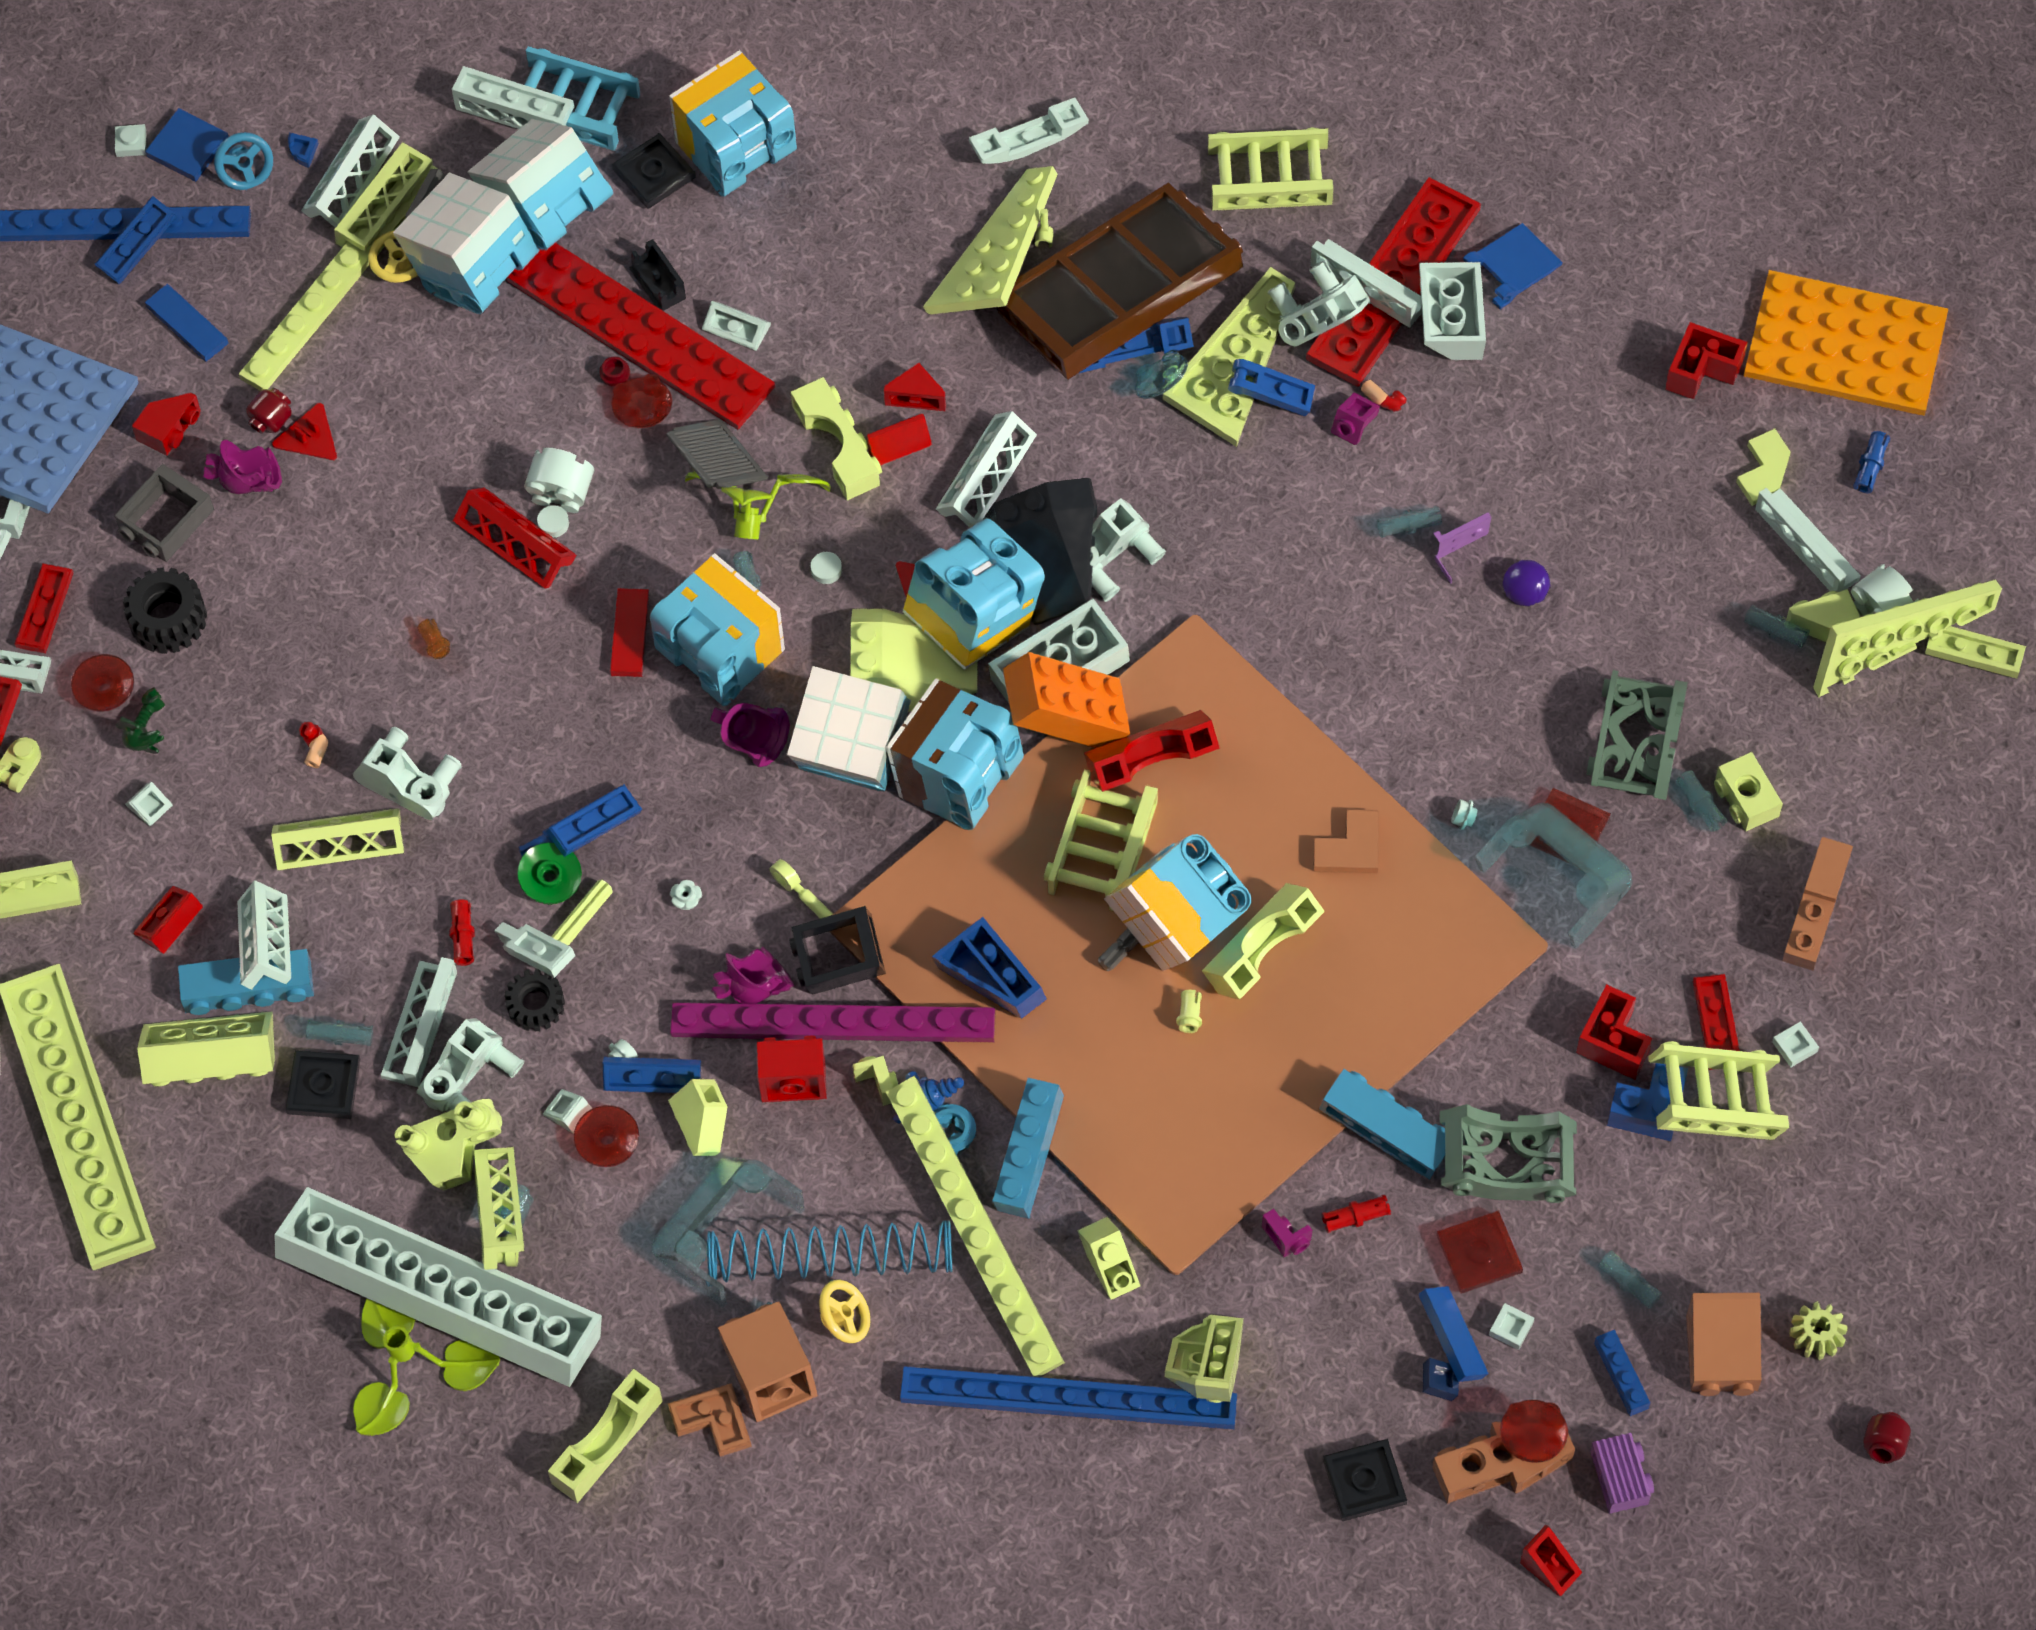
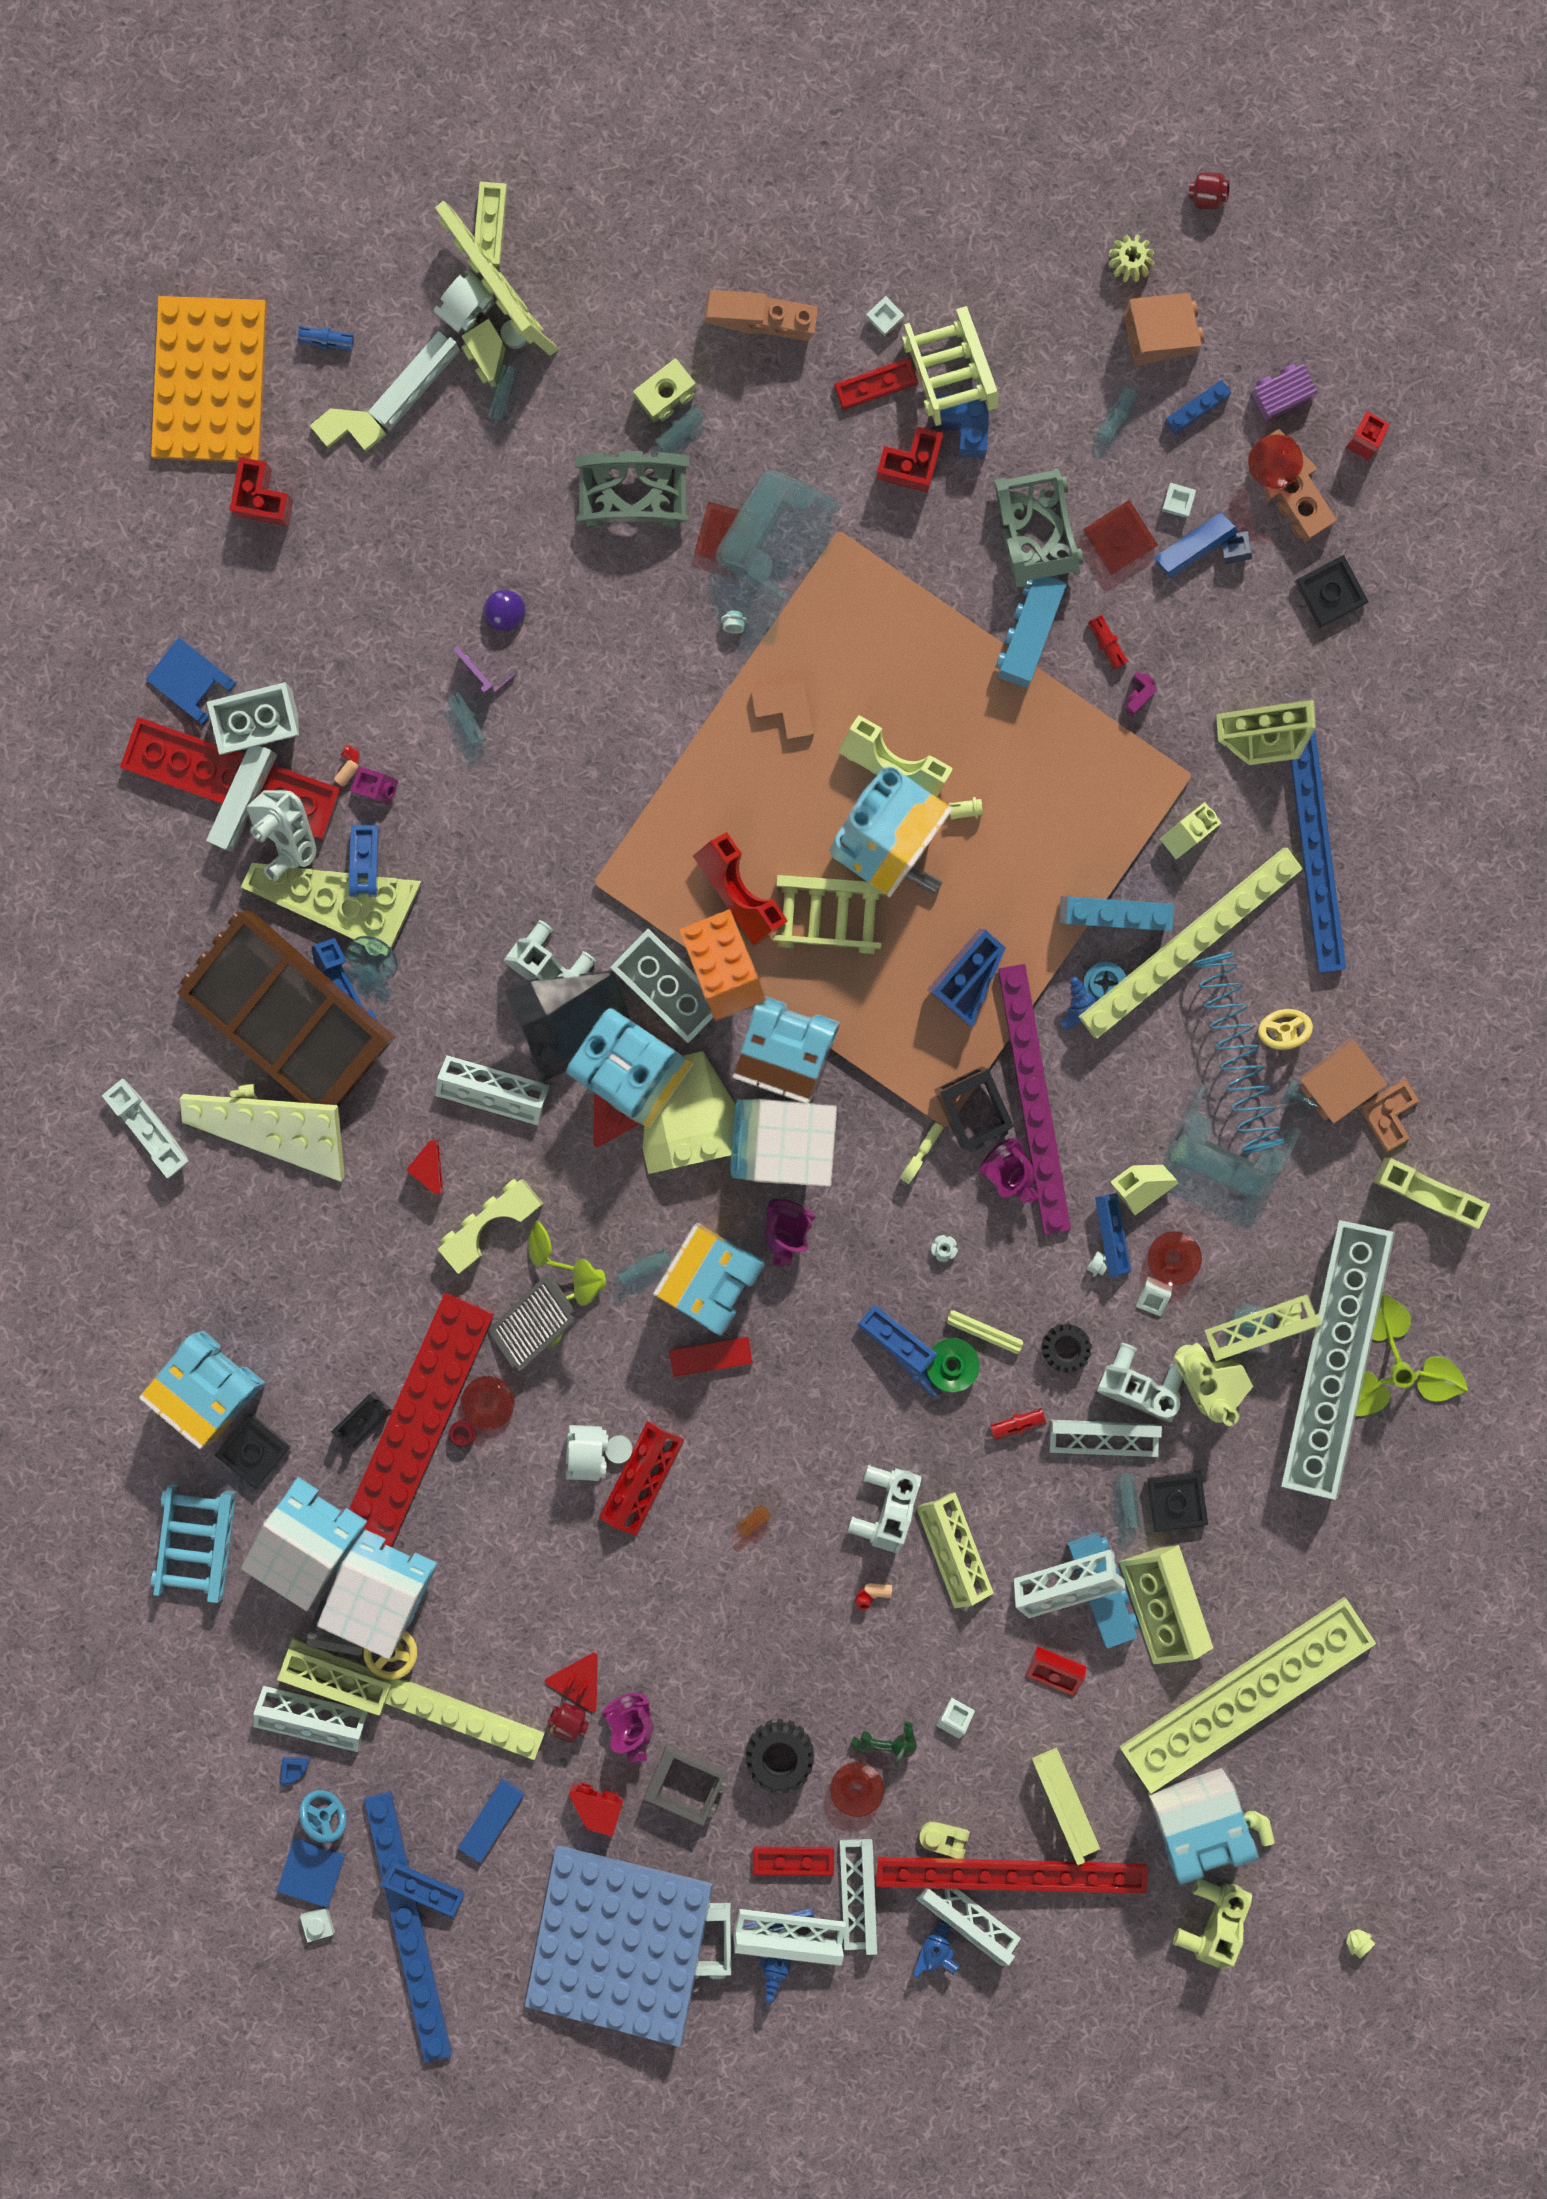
camera: 105 degrees left, 25 degrees up
light aqua fence [452,66,574,129] -> none
light aqua hinge [494,922,575,978] -> none
light aqua slope [702,301,771,351] -> none
red container [757,1035,827,1103] -> none
light aqua tile [811,552,842,584] -> none
yellowish green bracket [852,1056,899,1106] -> none
red slope [866,414,932,466] -> none
yellowish green fence [1208,127,1333,211] -> none

